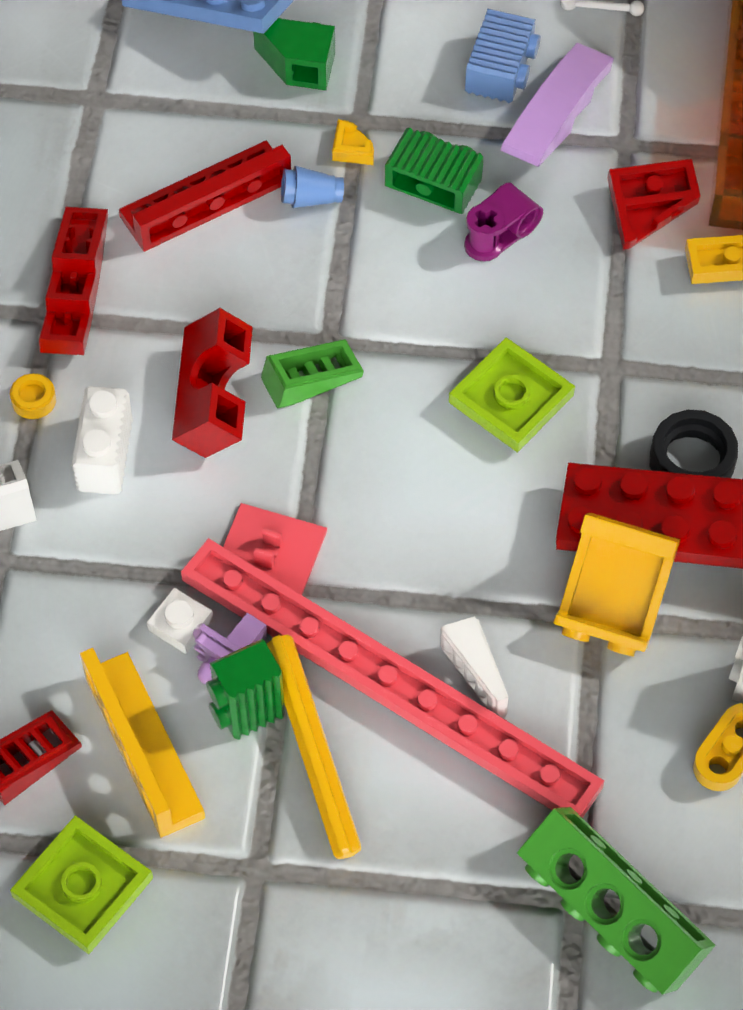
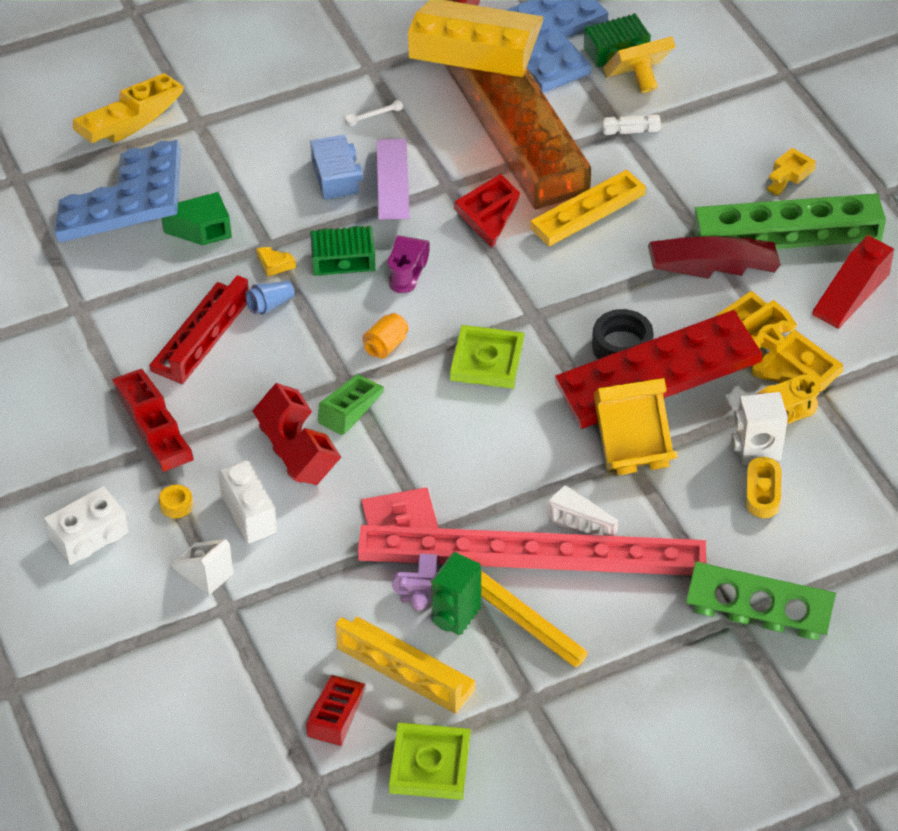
camera: 30 degrees left, 10 degrees down
white plate [147,588,213,654] -> none
none -> light orange brick [362,313,409,359]

